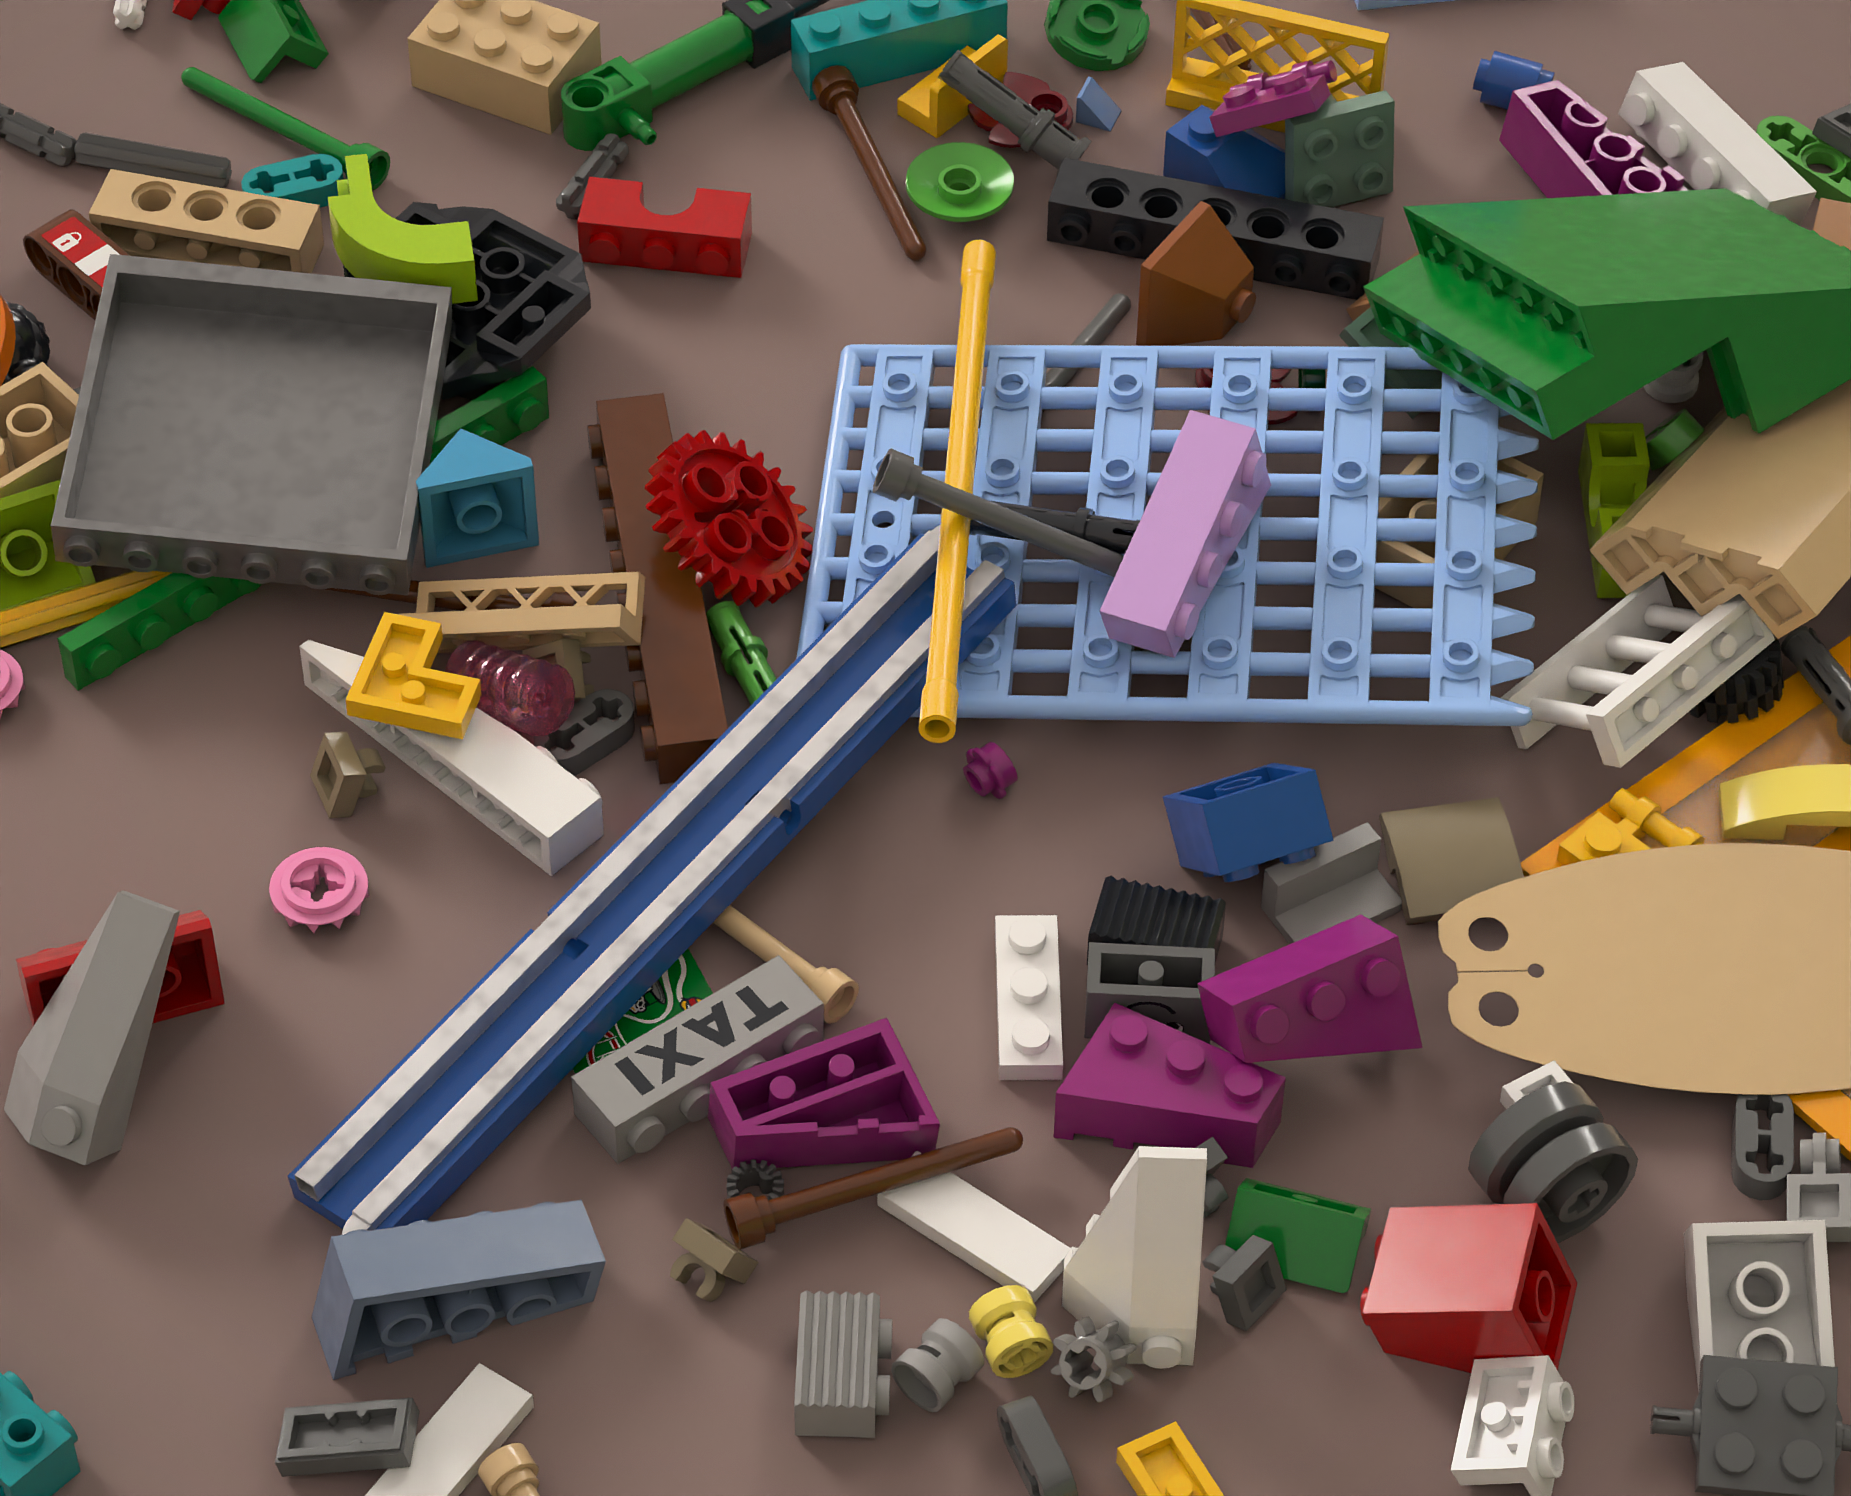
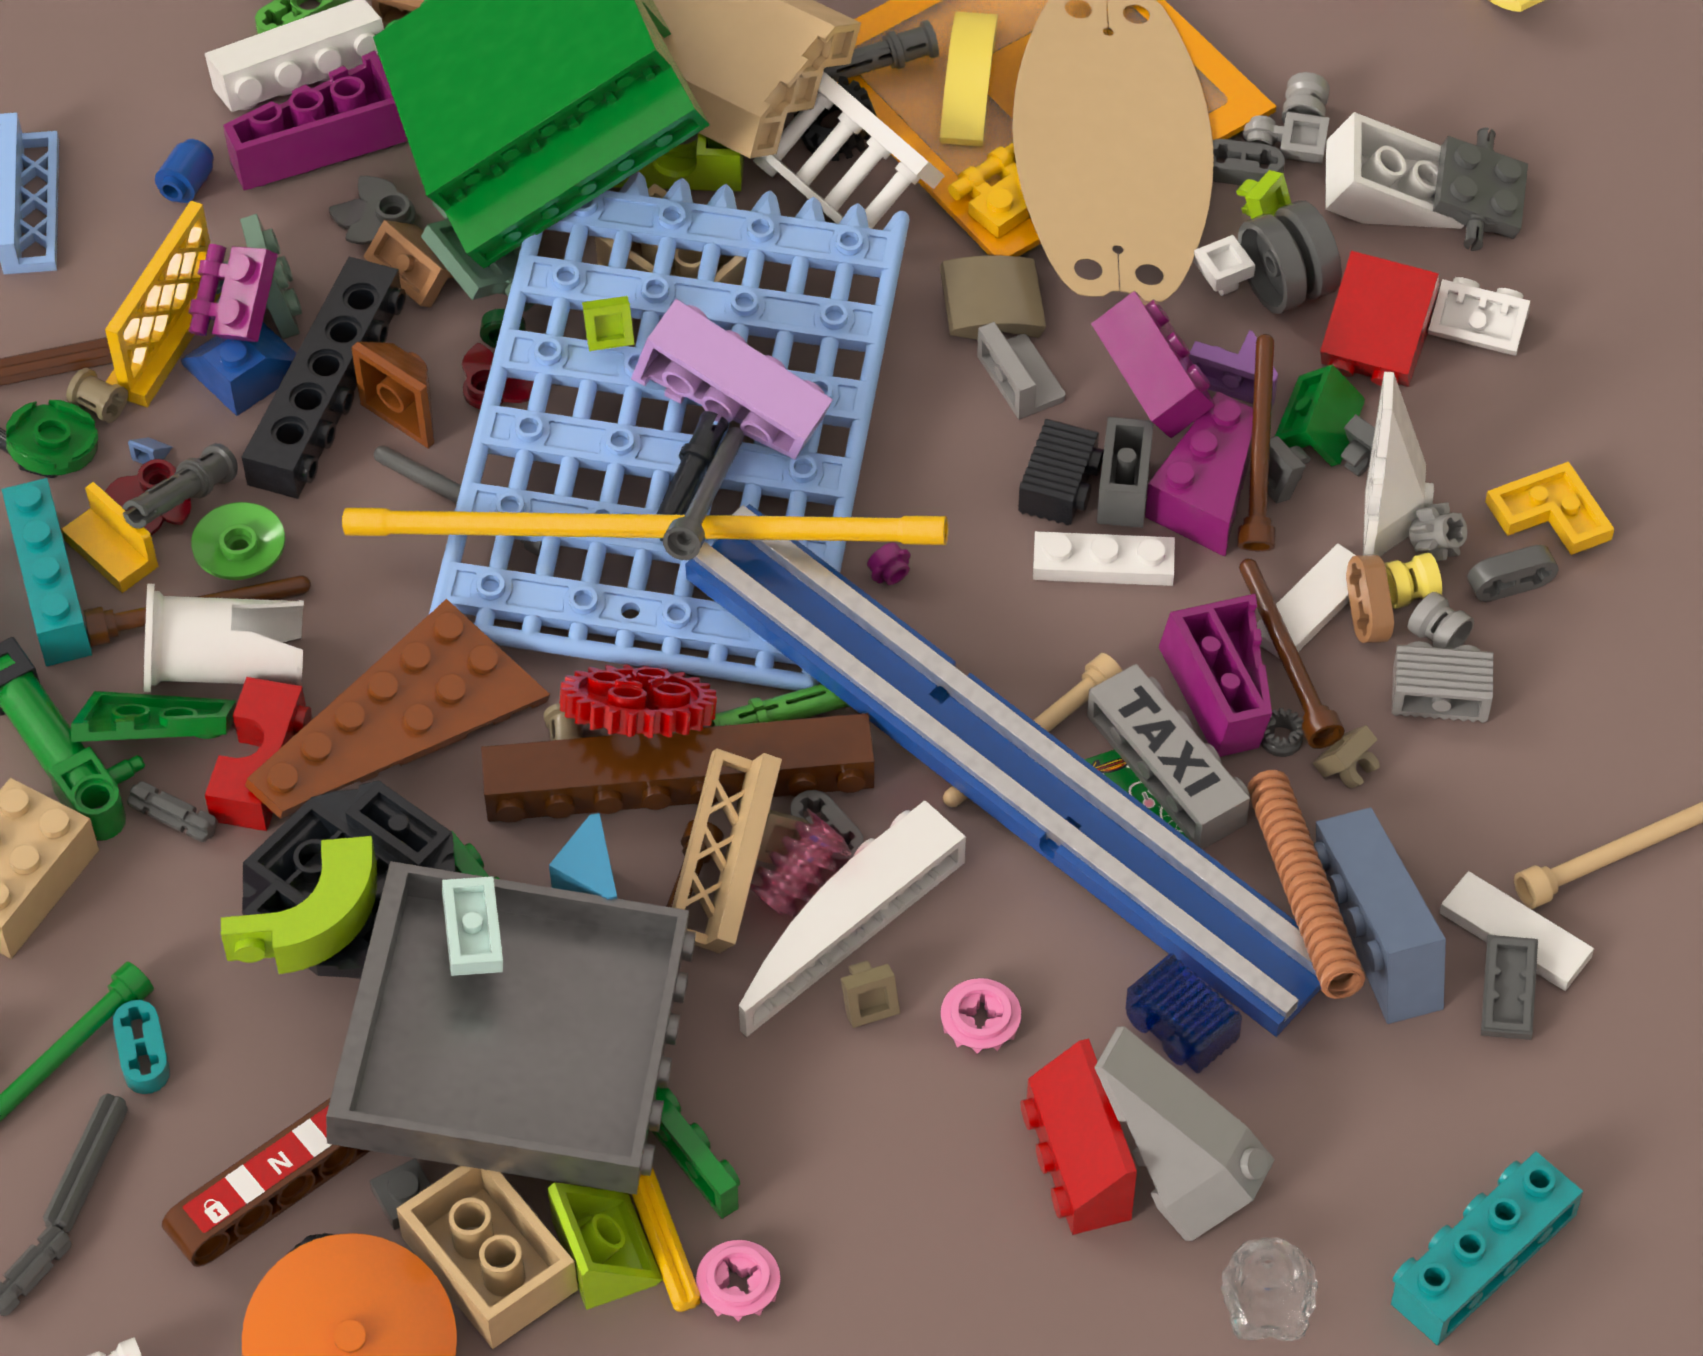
camera: 85 degrees left, 5 degrees up
tan brick [89,169,324,273] -> none
yellow plate [345,612,482,739] -> none
blue brick [1163,763,1334,882] -> none
none -> dark tan bush [66,368,128,423]
none -> green wing [71,691,236,742]
none -> white piece [144,584,304,693]
none -> dark orange wing [245,599,551,819]
none -> light aqua plate [442,876,503,976]
none -> lime tile [582,296,635,351]
none -> clear blue brick [1125,953,1242,1073]
none -> medium lavender slope [1189,330,1278,410]
none -> lime tile [1236,170,1291,219]
none -> reddish brown piece [1238,334,1276,552]
none -> nougat piece [1247,770,1365,999]
none -> medium nougat beam [1346,555,1394,643]

